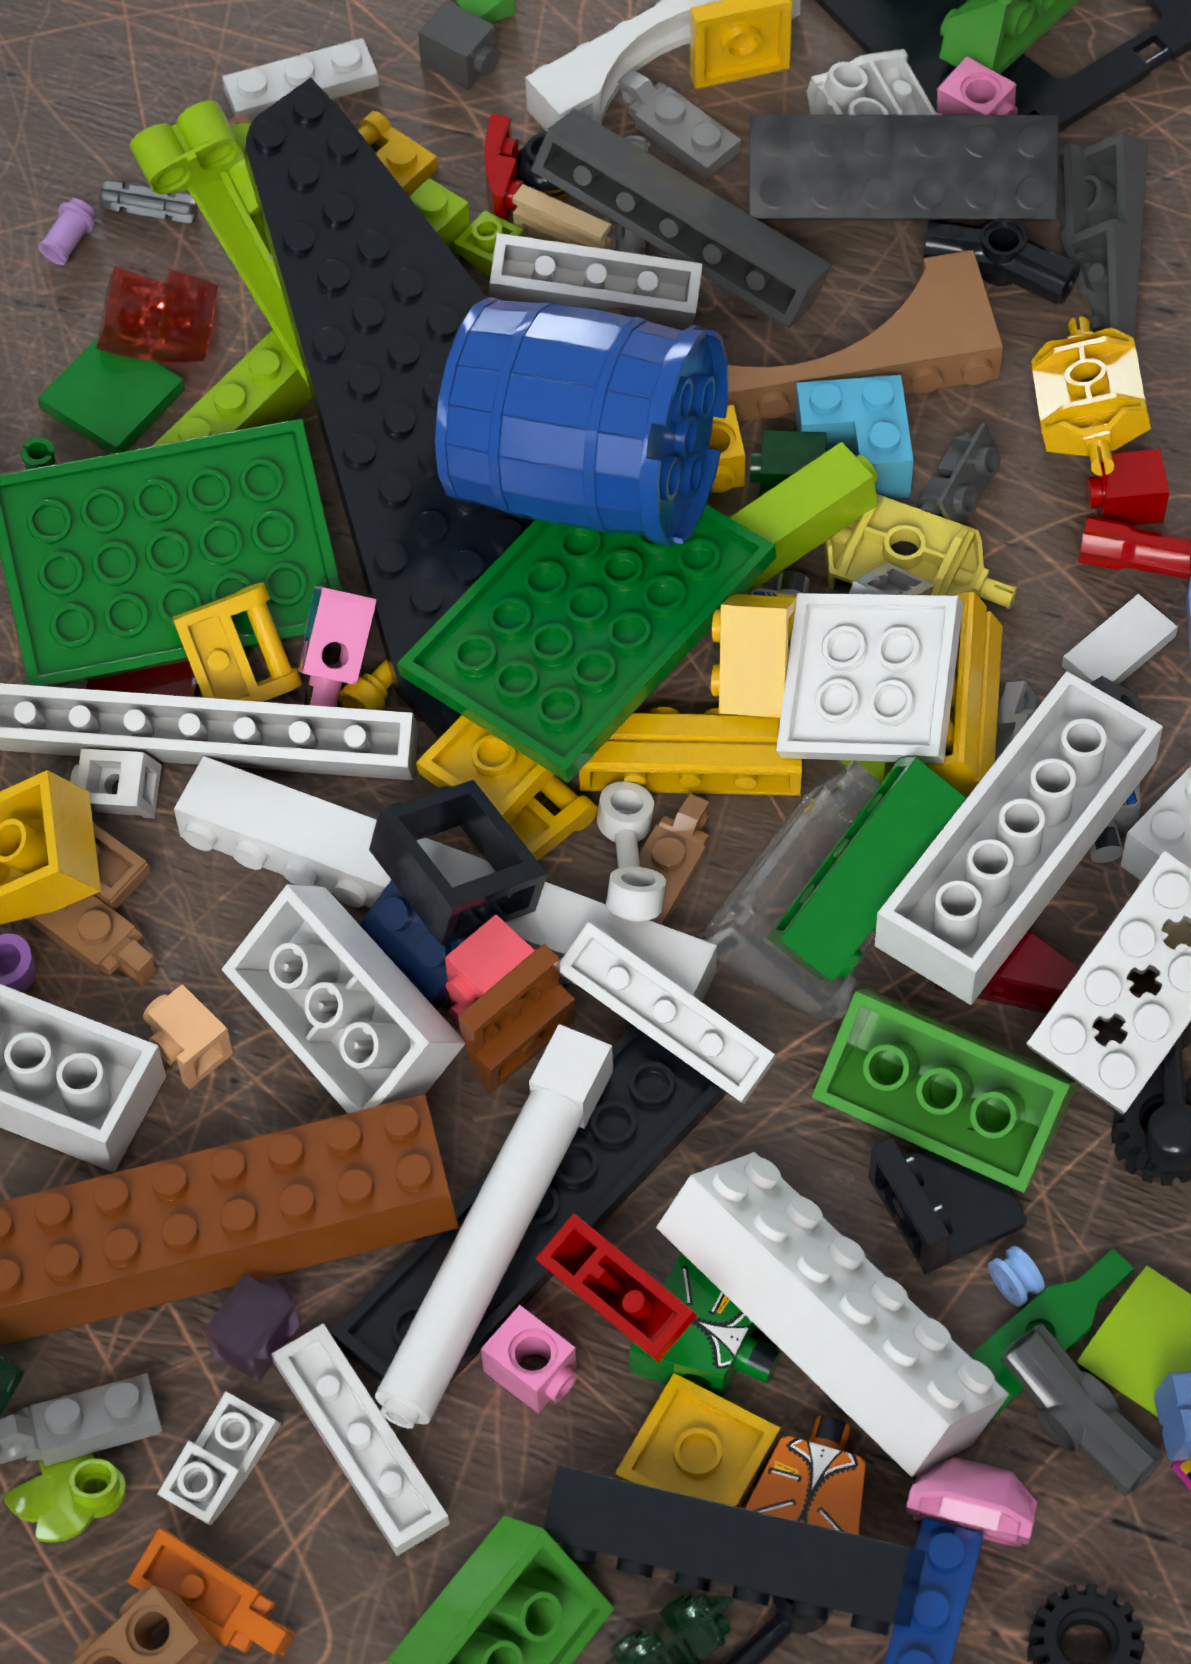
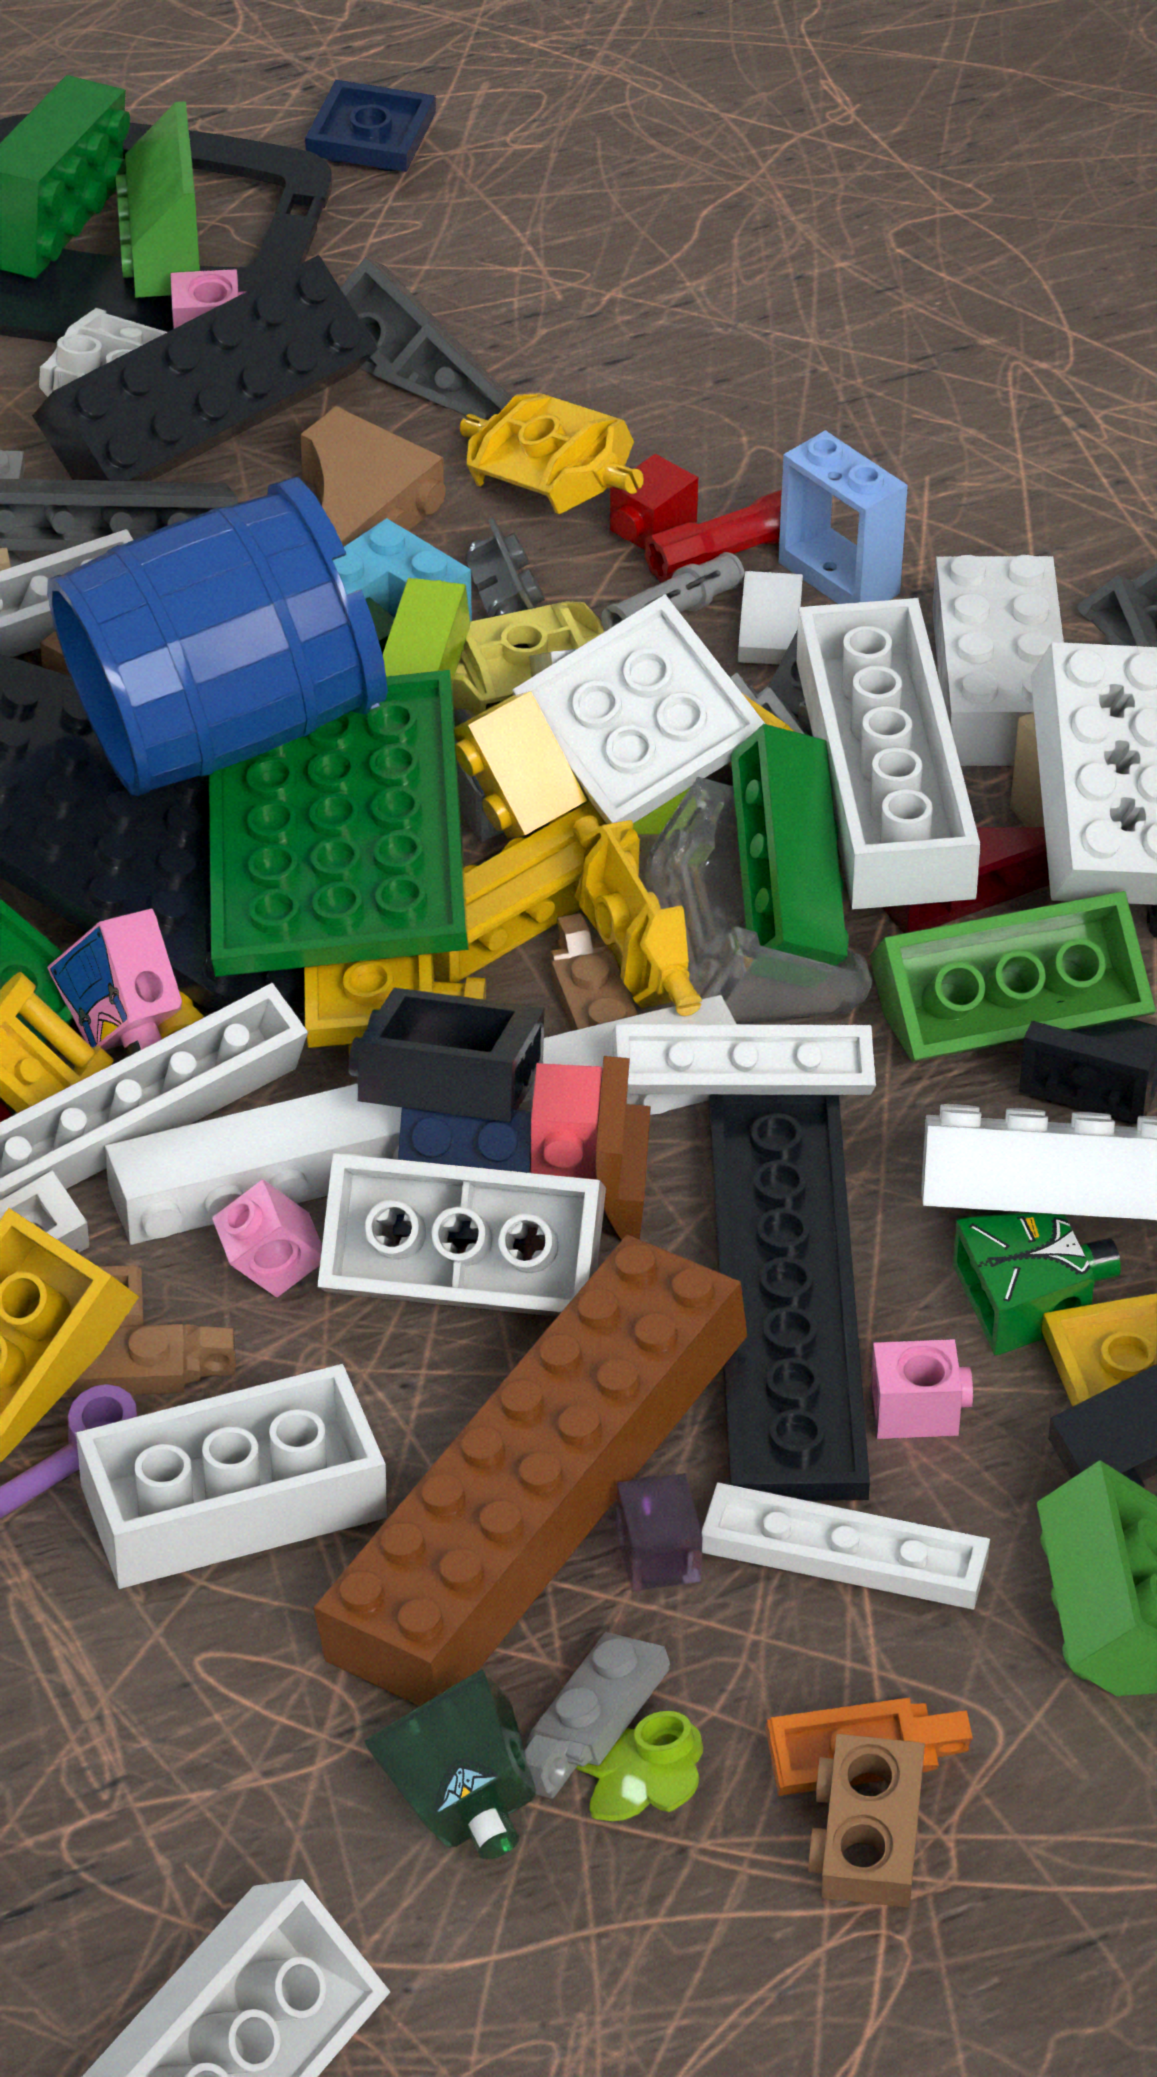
camera: 45 degrees left, 15 degrees down
light nougat brick [143,984,233,1090] -> none
white slope [158,1391,281,1525] -> none
white brick [375,1024,613,1428] -> none
red slope [536,1213,698,1363] -> none
white piece [596,781,667,922] -> none
black piece [923,218,1081,305] -> none
none -> bright pink brick [212,1179,322,1297]
none -> yellow plate [573,815,702,1016]
none -> light grey pin [601,552,745,631]

